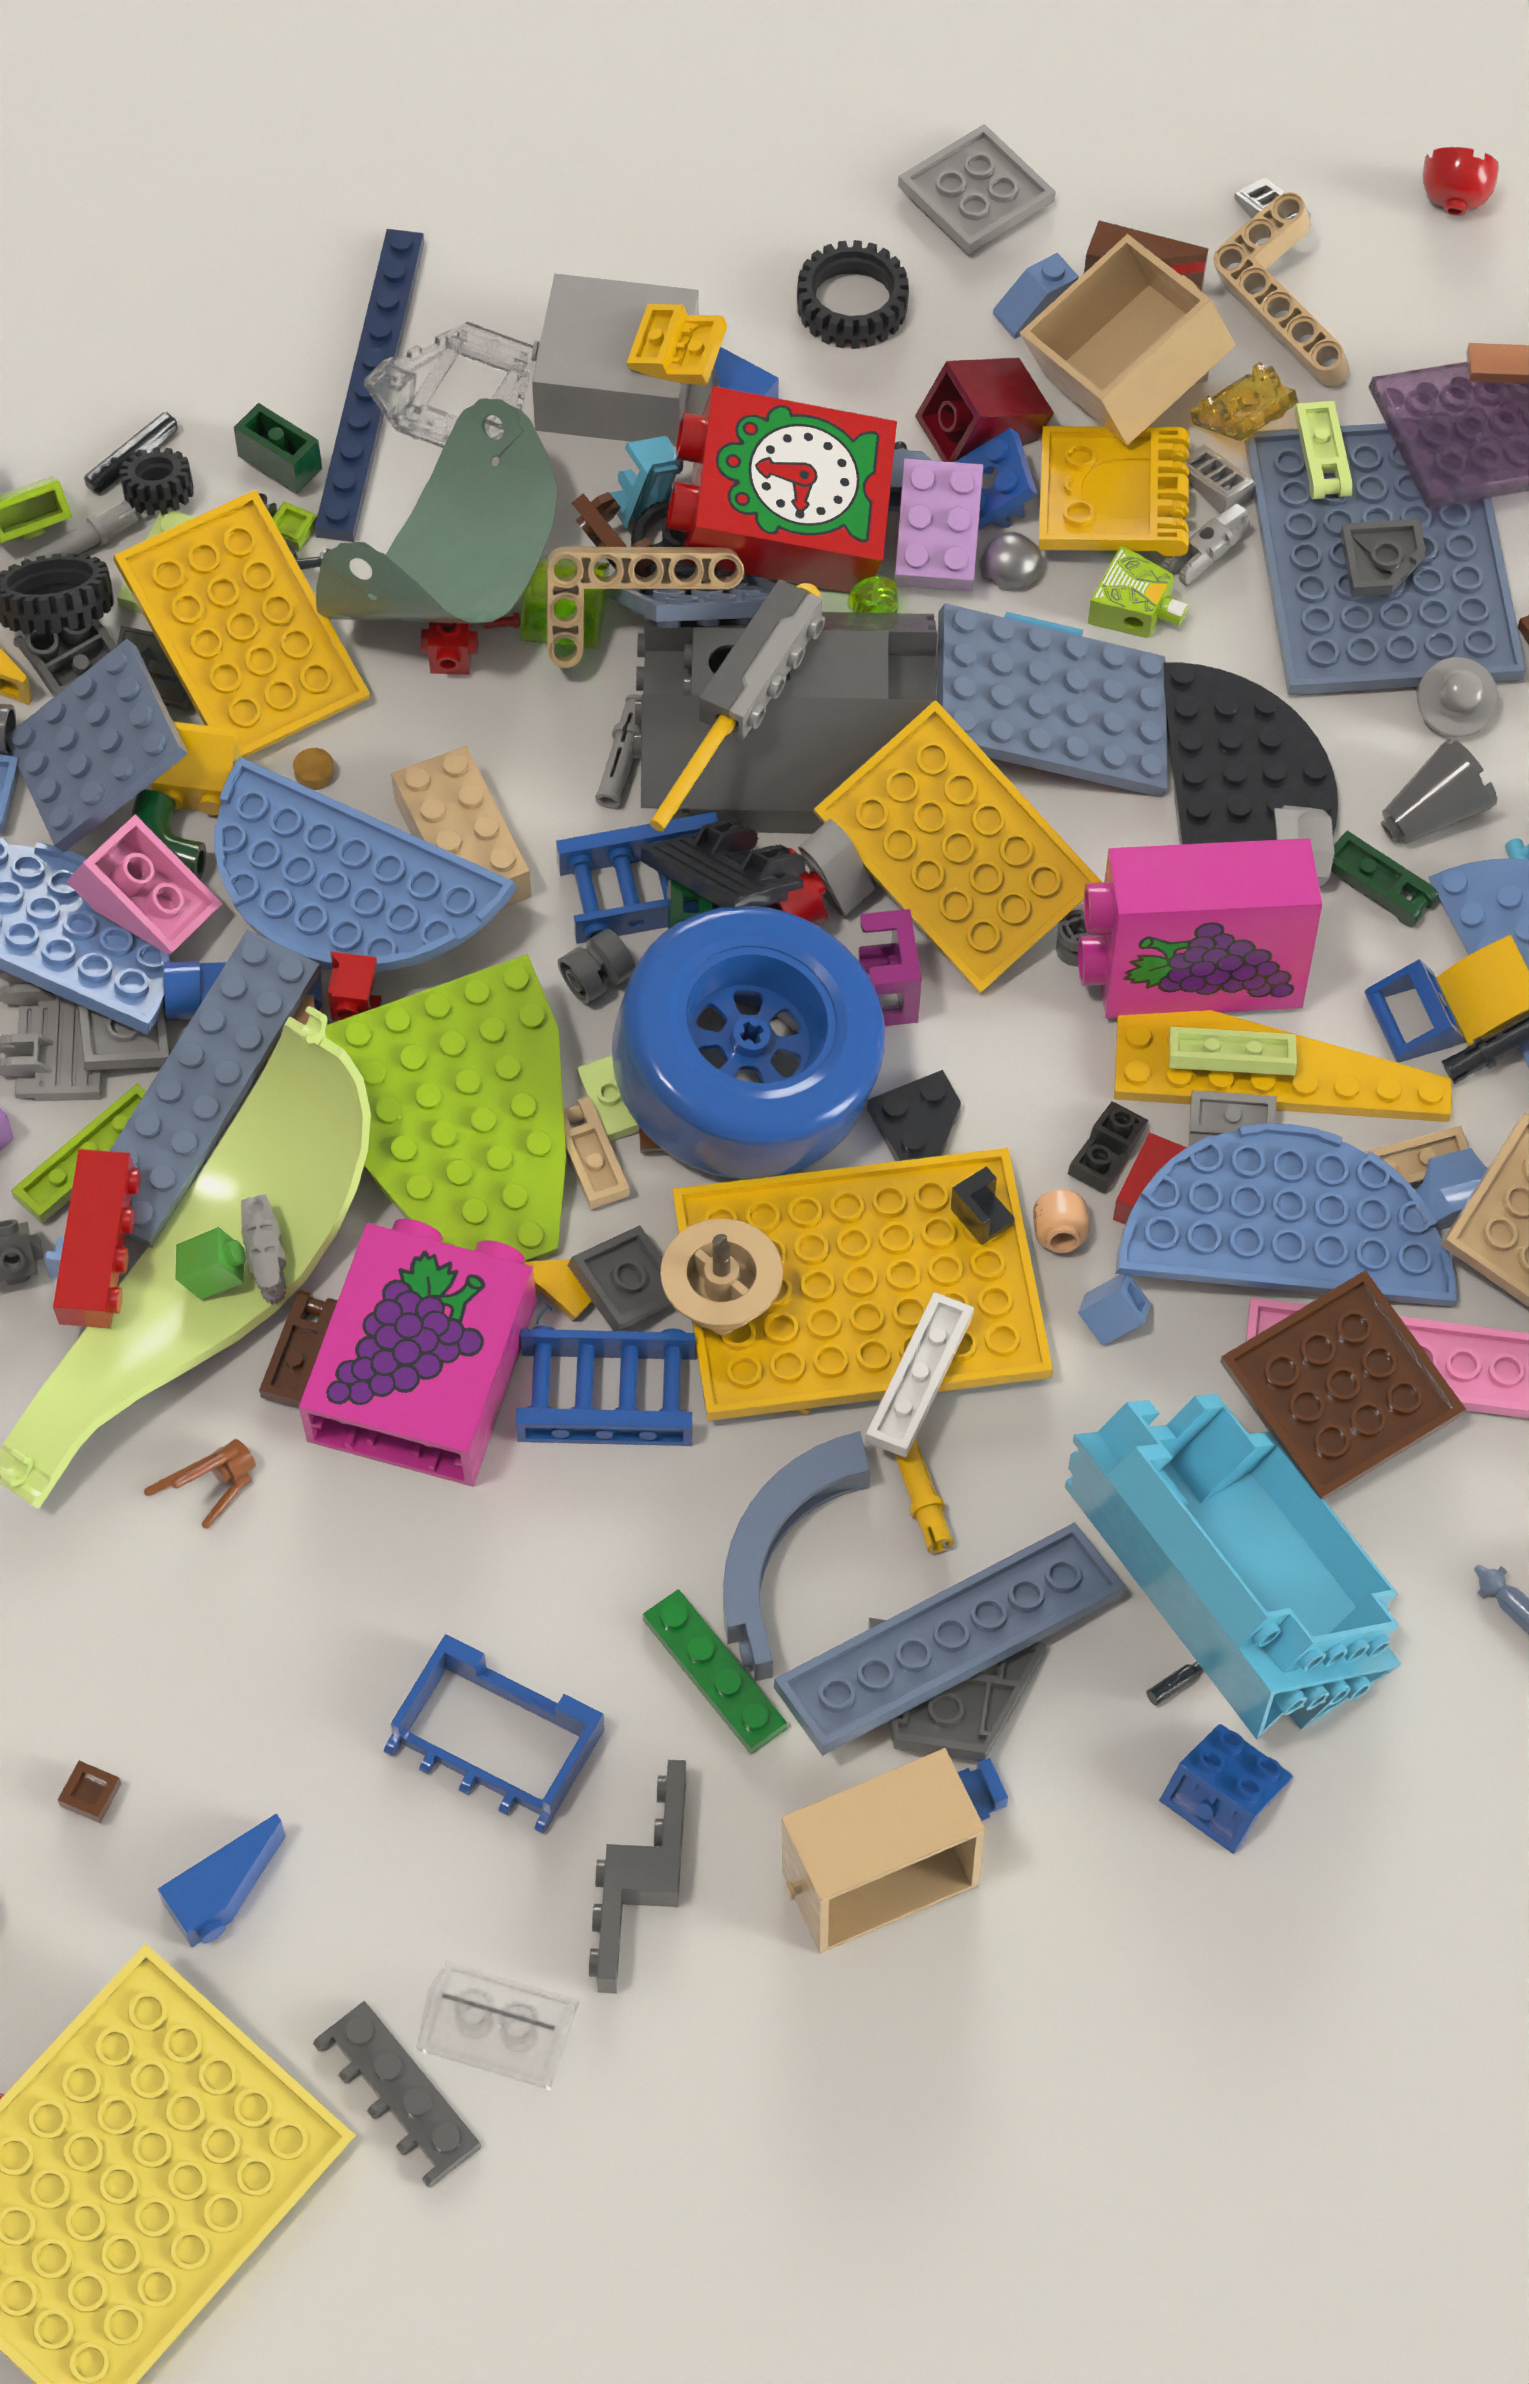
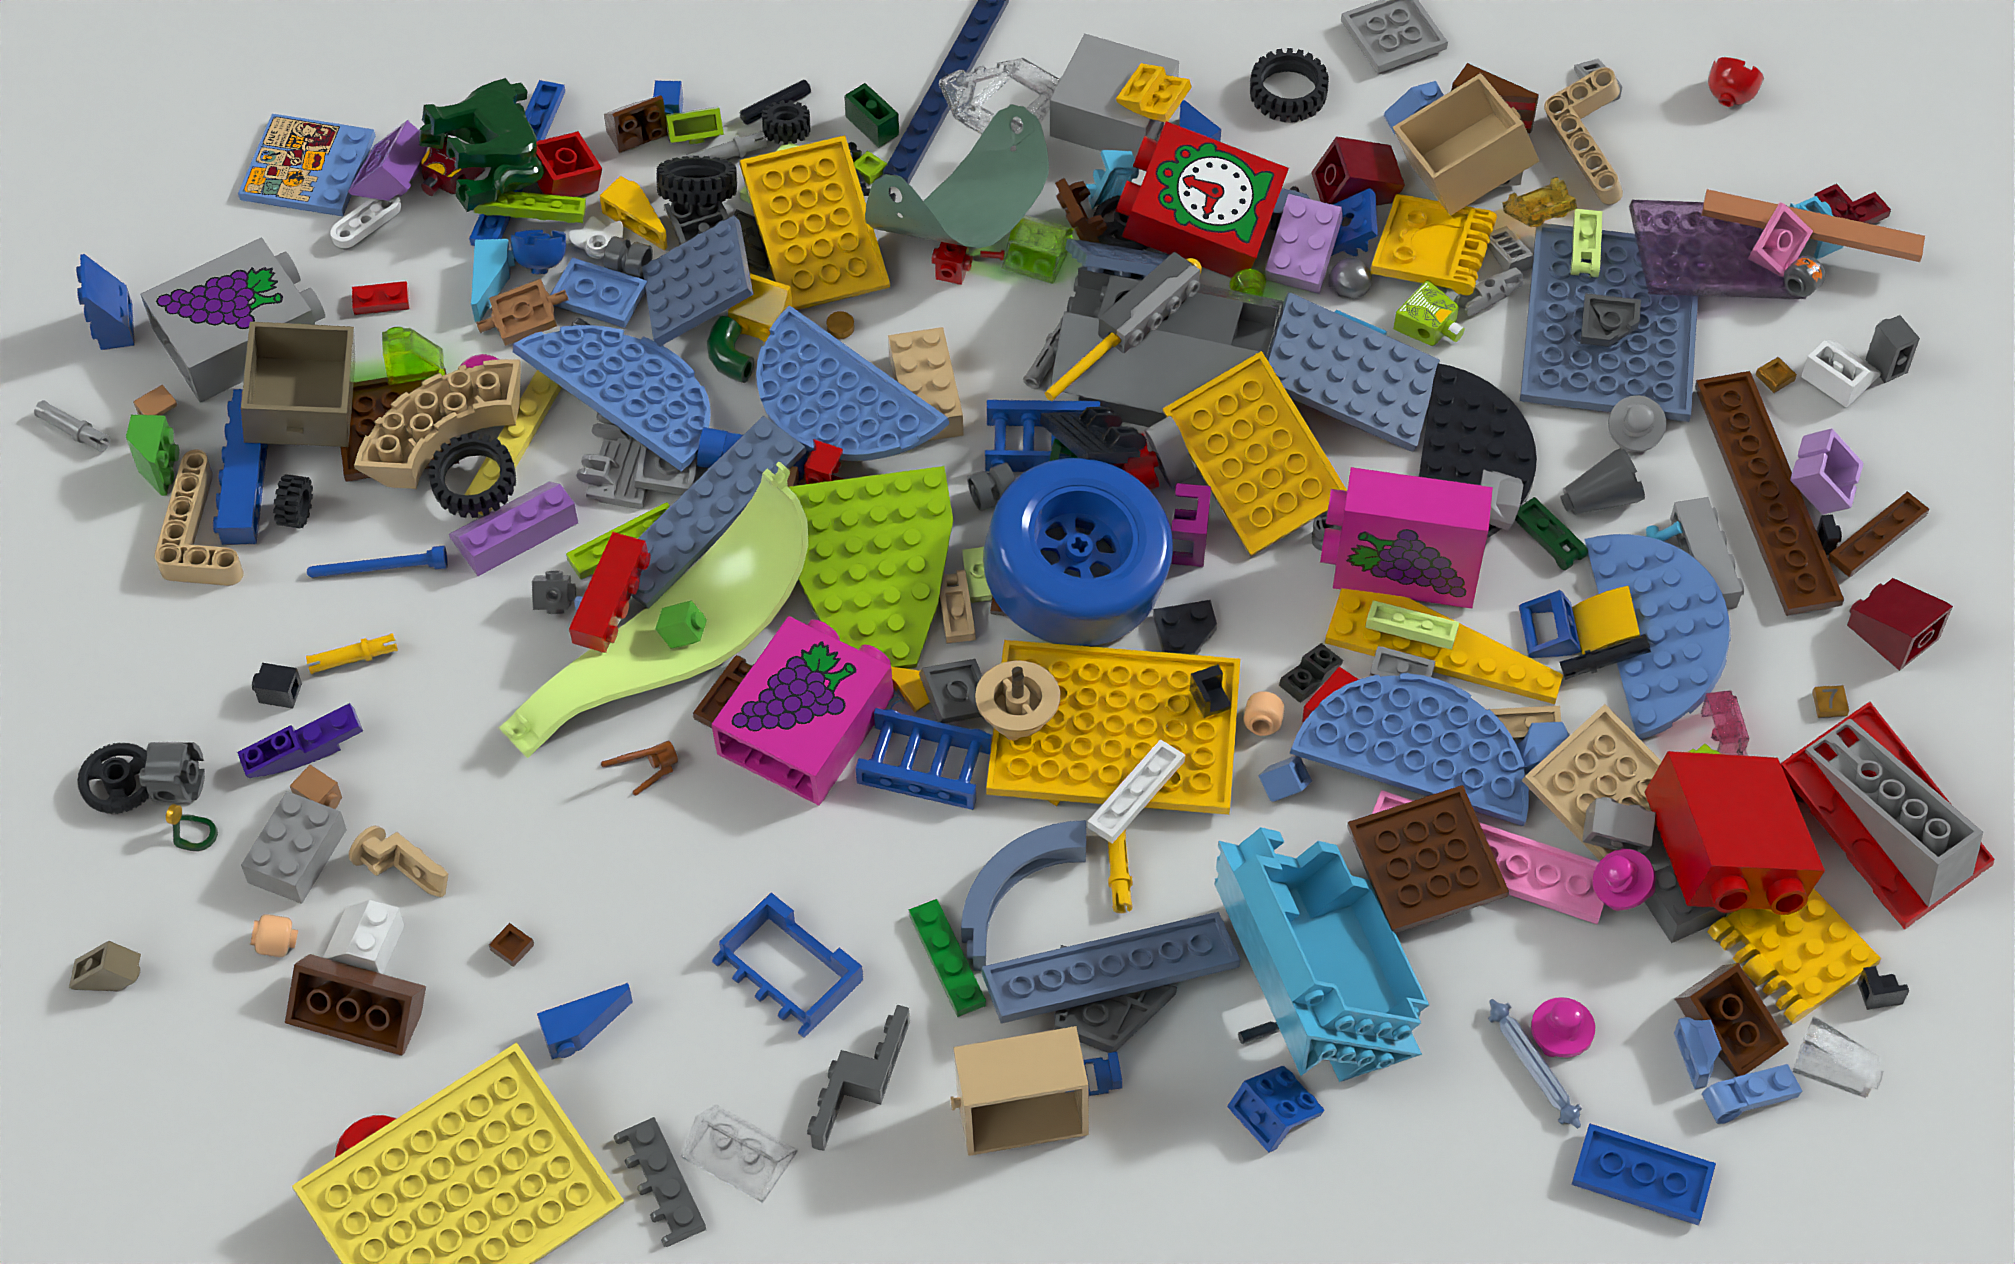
camera: 15 degrees right, 5 degrees down
bright pink slope [66,815,223,955] -> none
light grey hinge [241,1194,286,1305] -> none
tan beam [546,547,744,668] -> none

